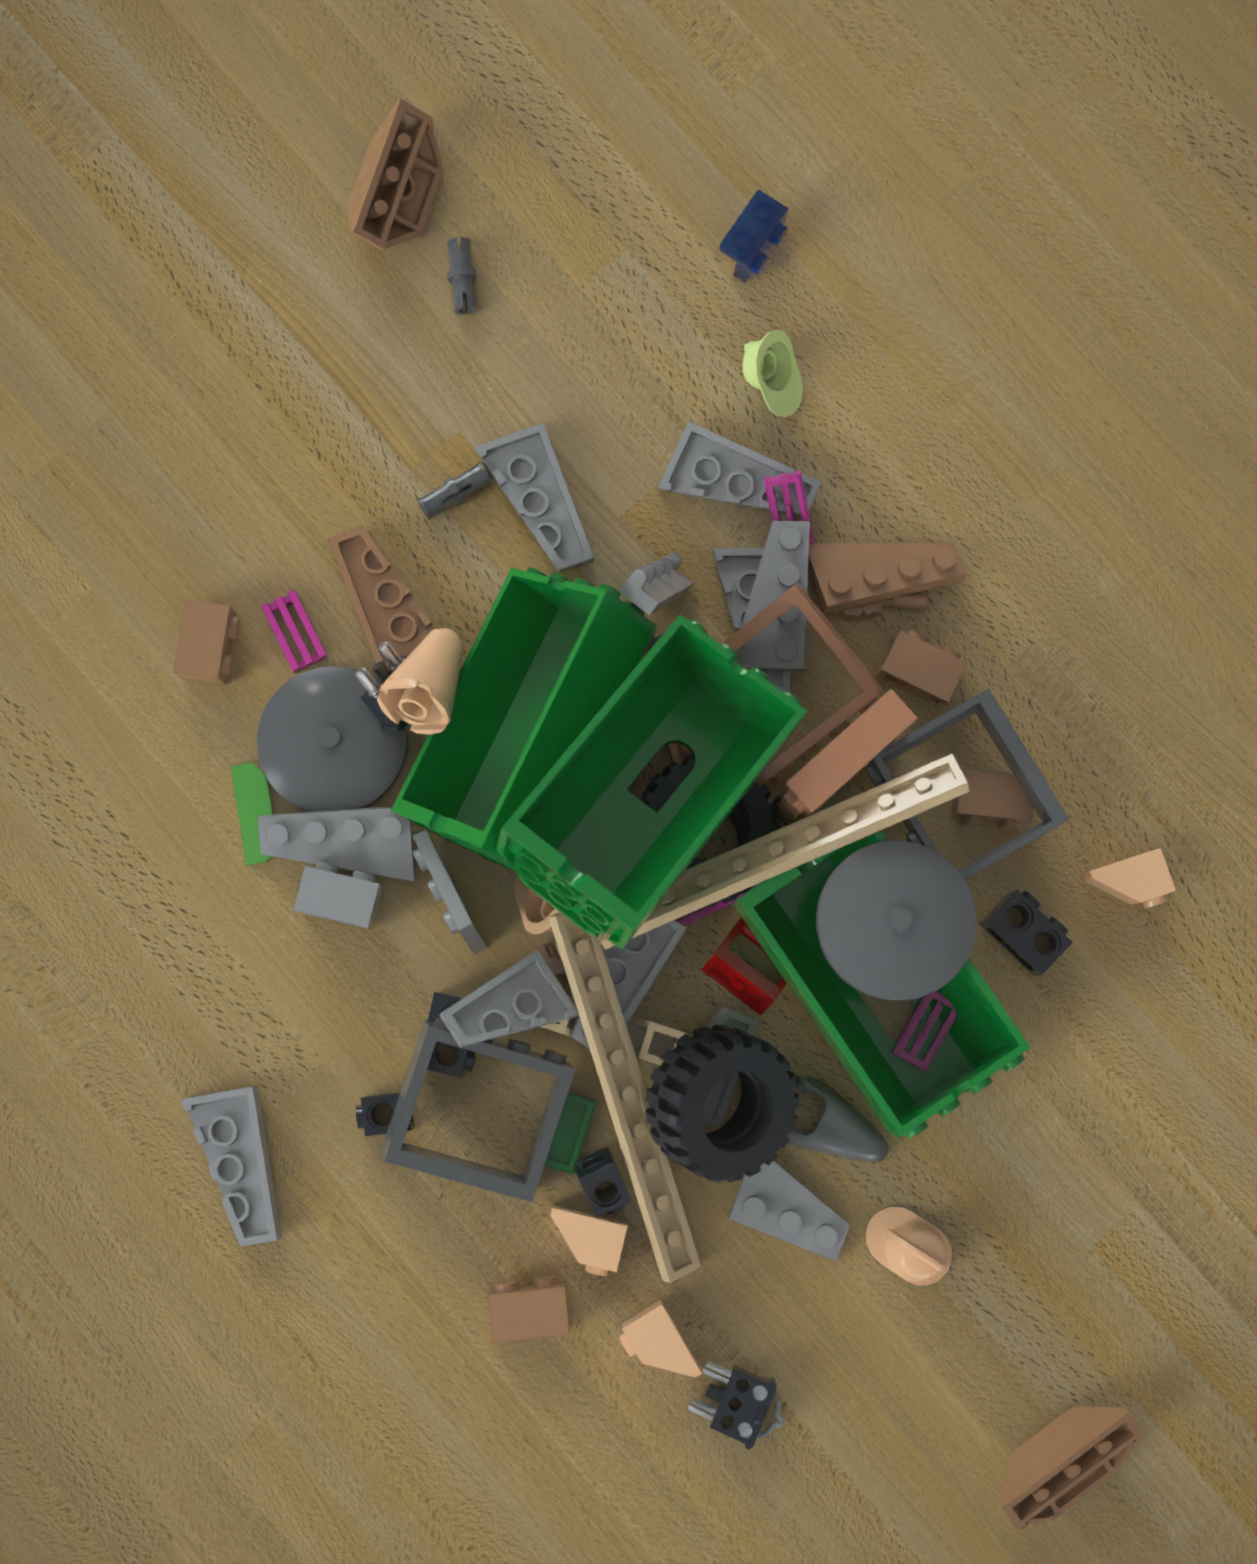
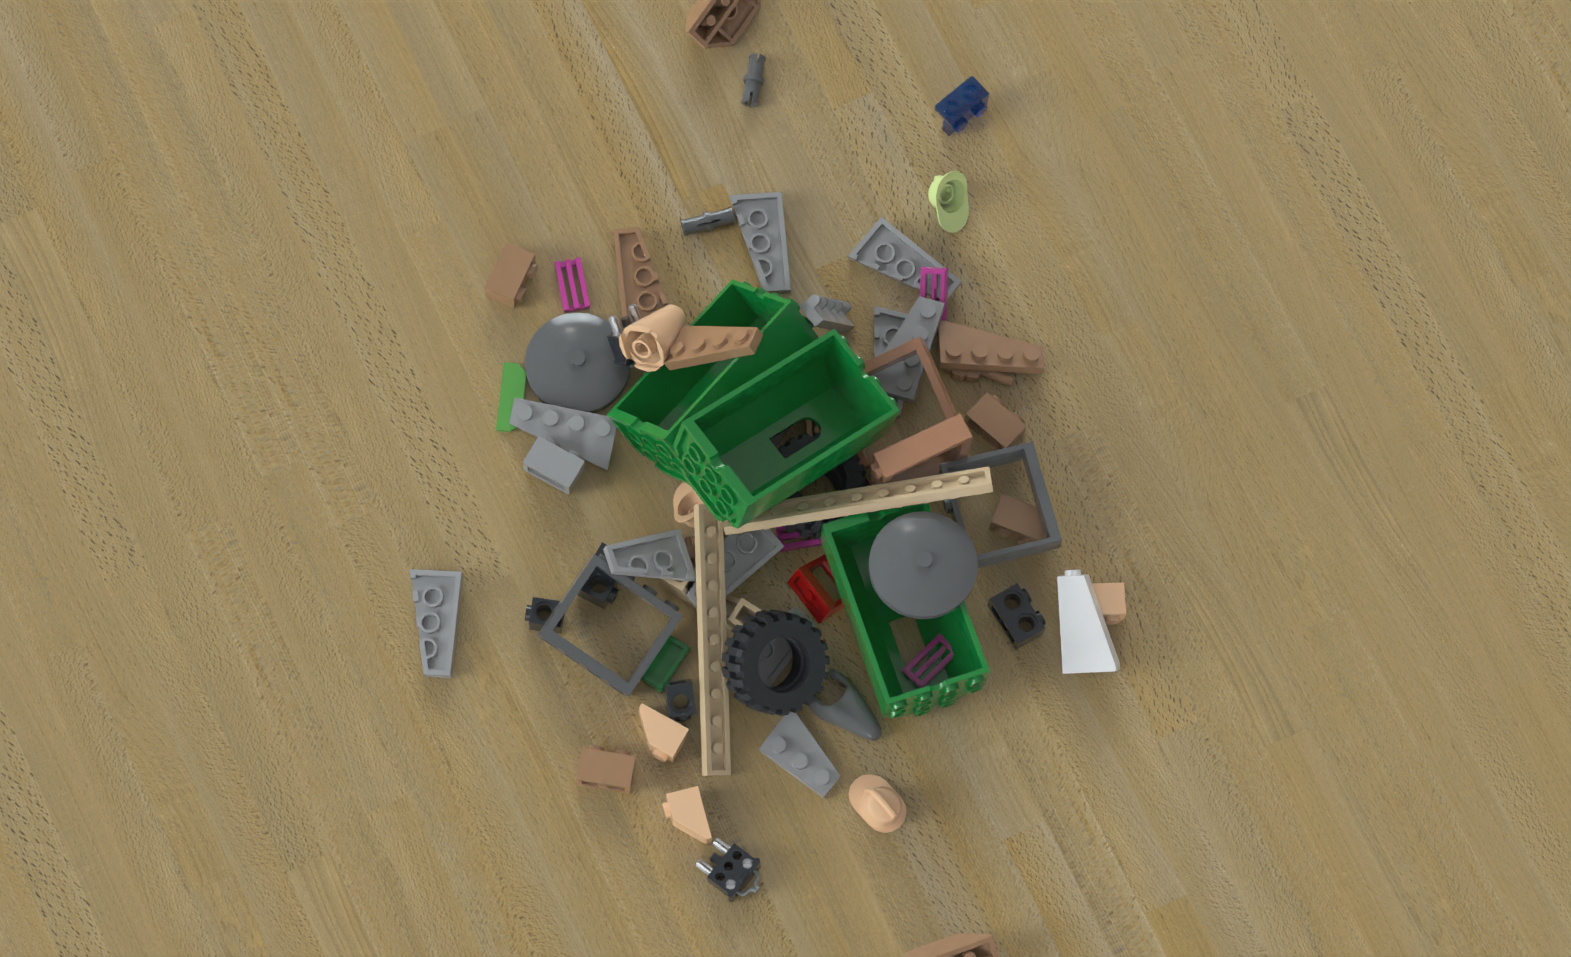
camera: 15 degrees right, 10 degrees down
light grey wing [412,829,487,955] -> none
none -> medium nougat wing [664,326,763,370]
none -> white slope [1057,569,1120,674]

